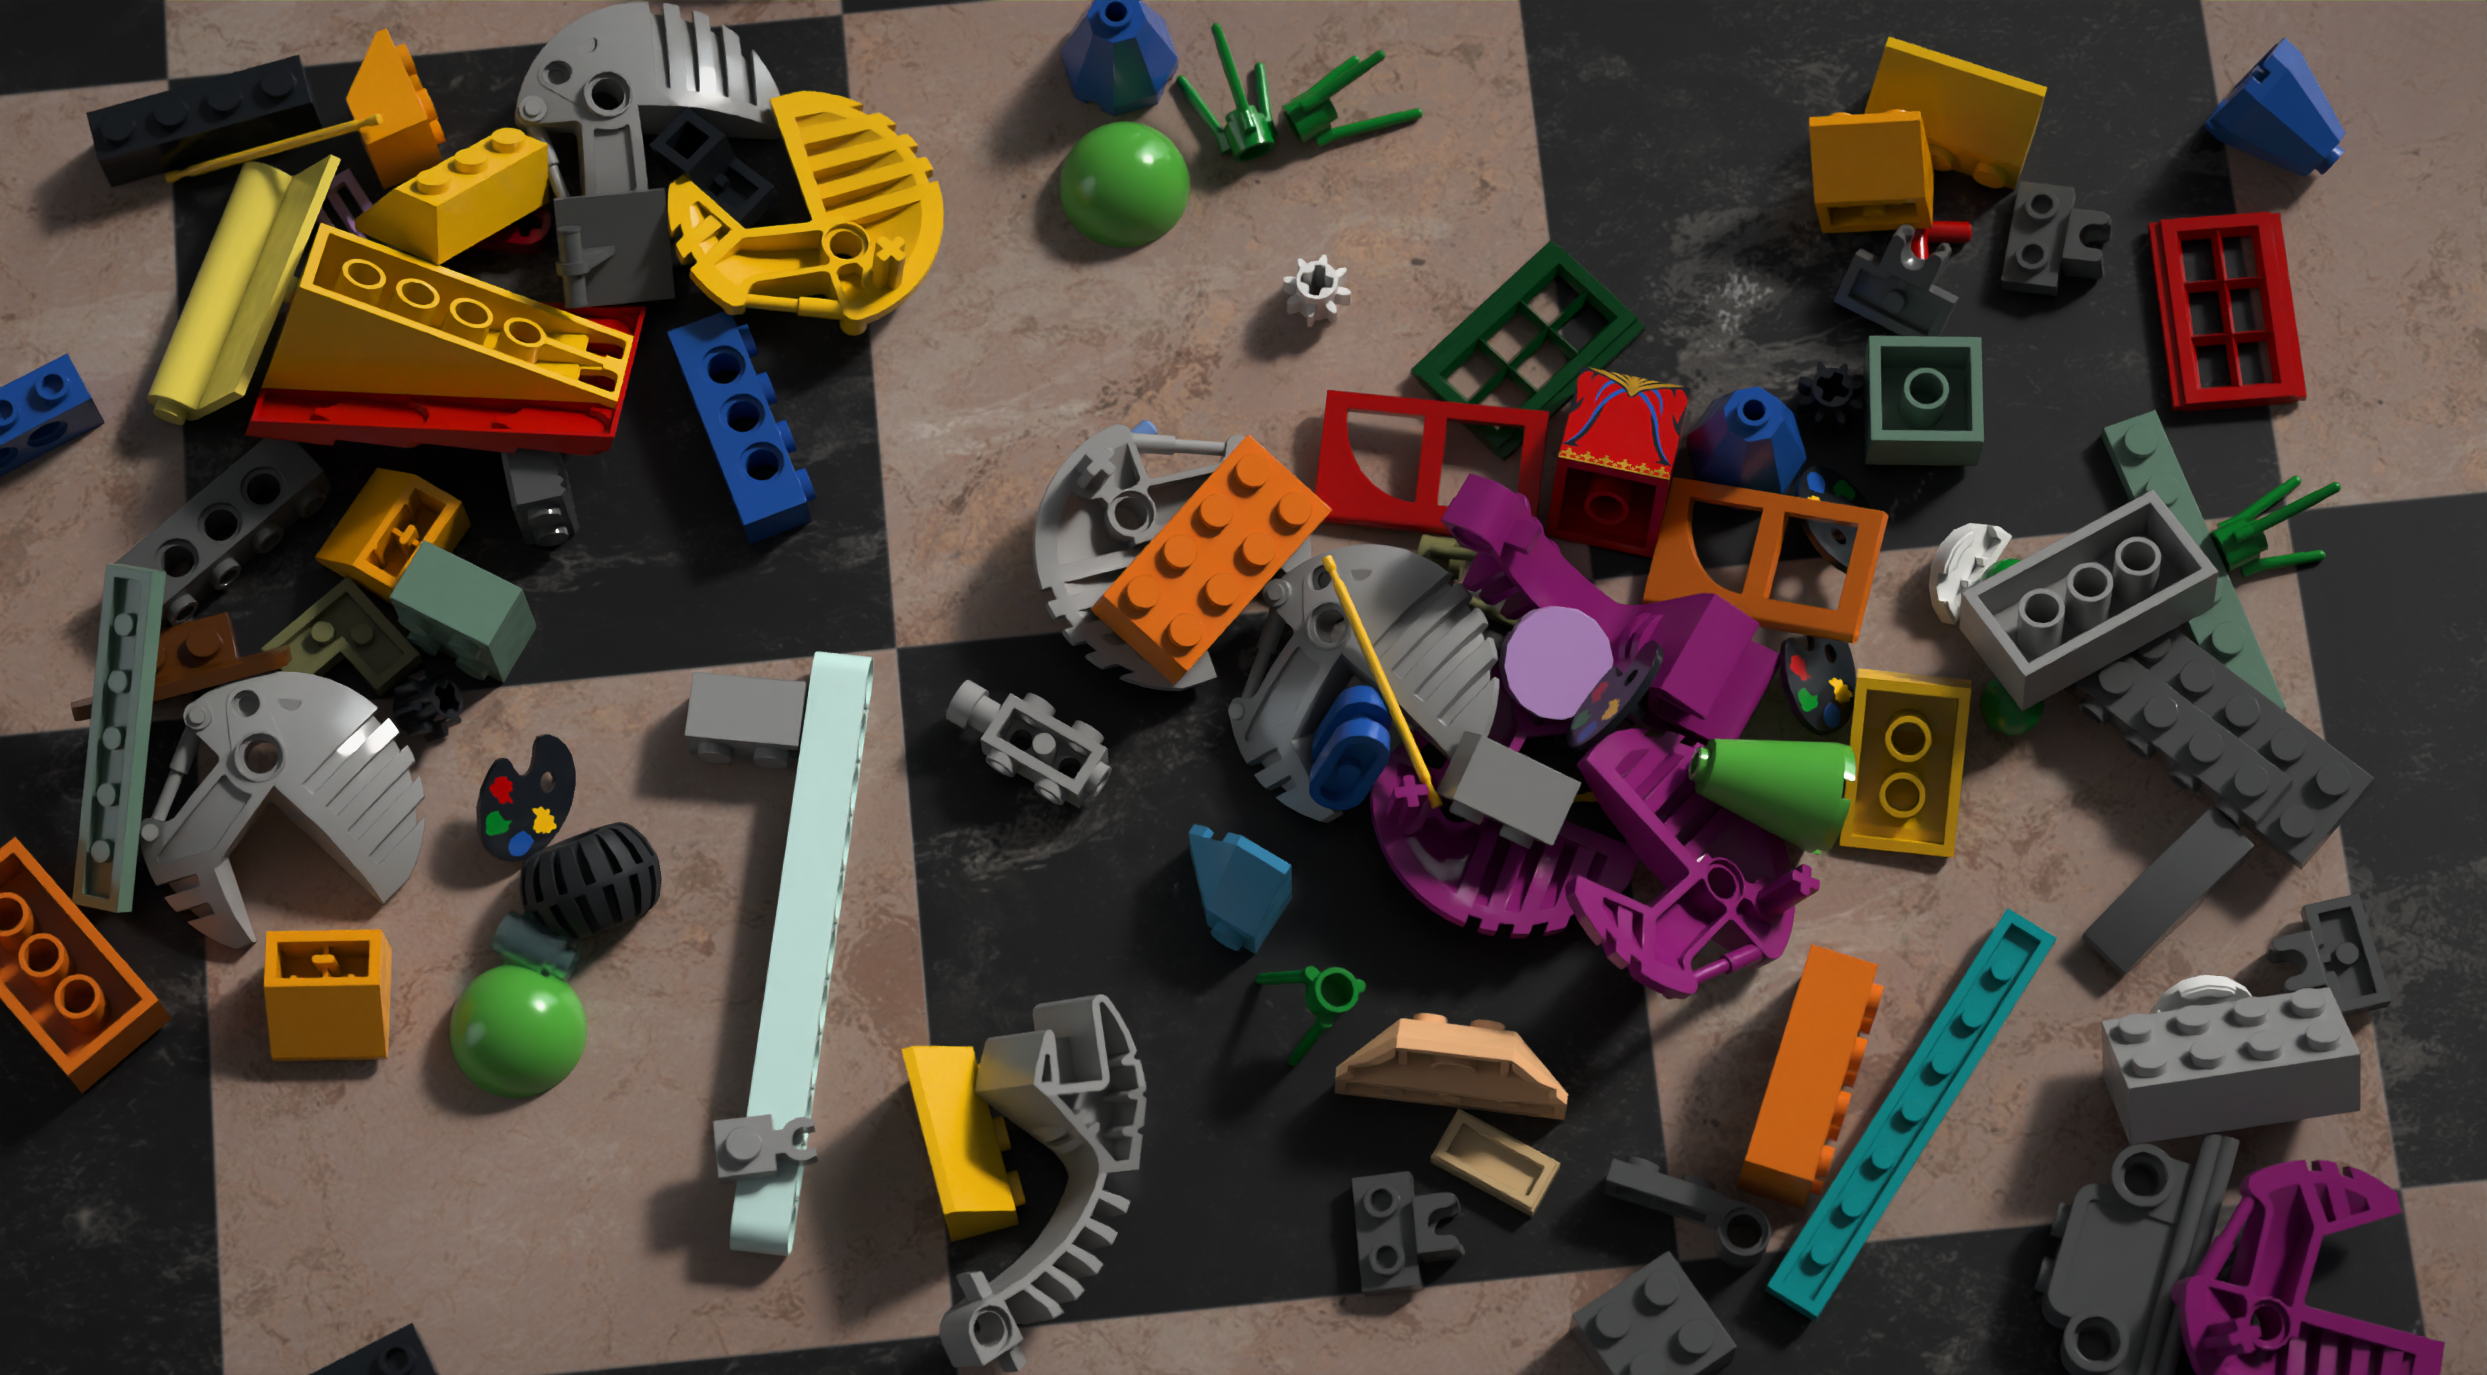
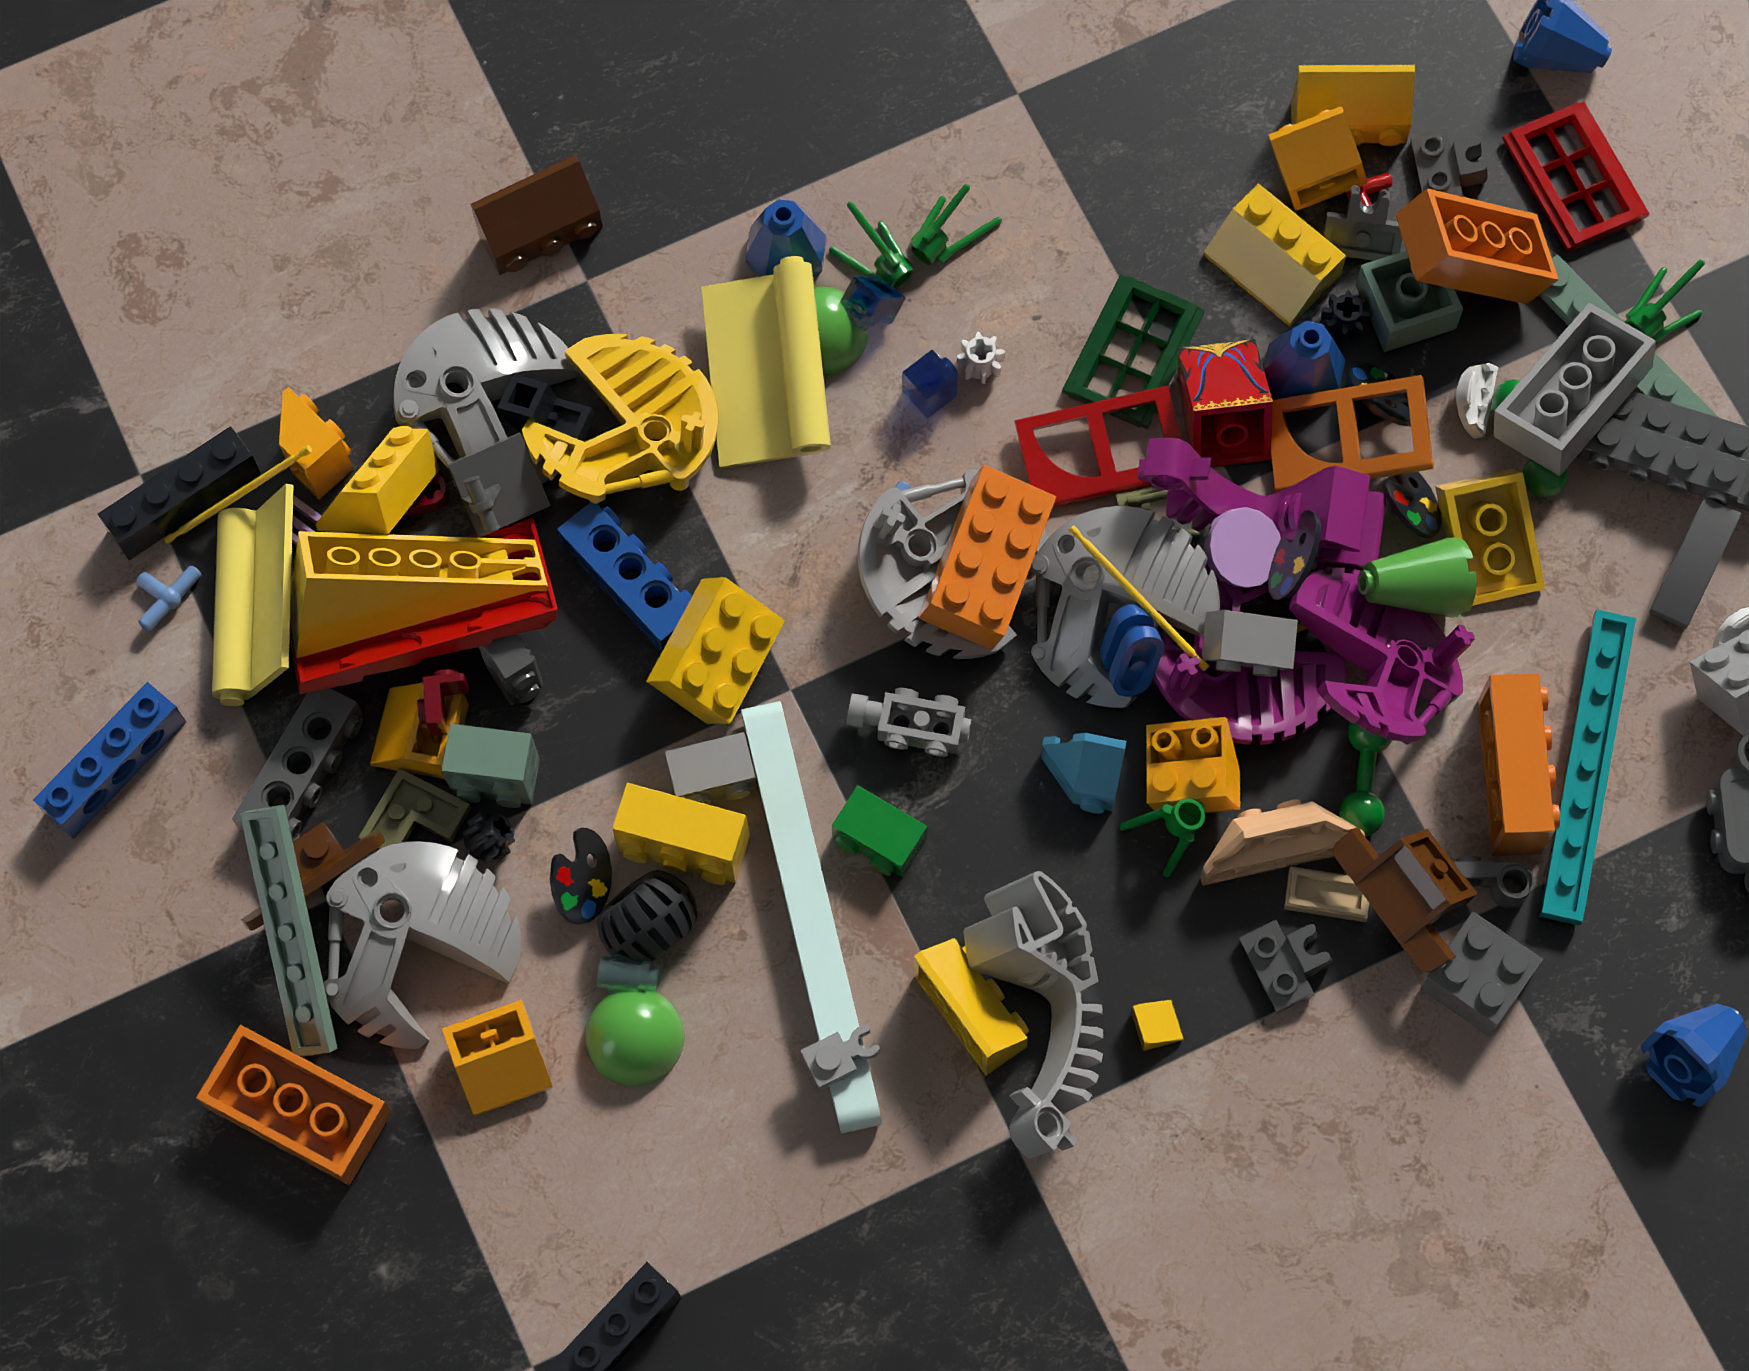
camera: 20 degrees left, 0 degrees up
none -> medium blue piece [136,566,201,631]
none -> dark red bracket [417,670,469,736]
none -> yellow brick [612,783,750,885]
none -> yellow brick [646,577,785,724]
none -> light yellow door [701,256,831,469]
none -> green brick [831,785,927,878]
none -> brick [840,276,906,331]
none -> clear blue brick [902,349,958,419]
none -> yellow slope [1131,1000,1183,1051]
none -> light orange slope [1146,717,1240,813]
none -> yellow slope [1203,183,1346,327]
none -> reddish brown plate [1333,827,1478,972]
none -> green piece [1339,722,1392,837]
none -> orange brick [1395,188,1559,304]

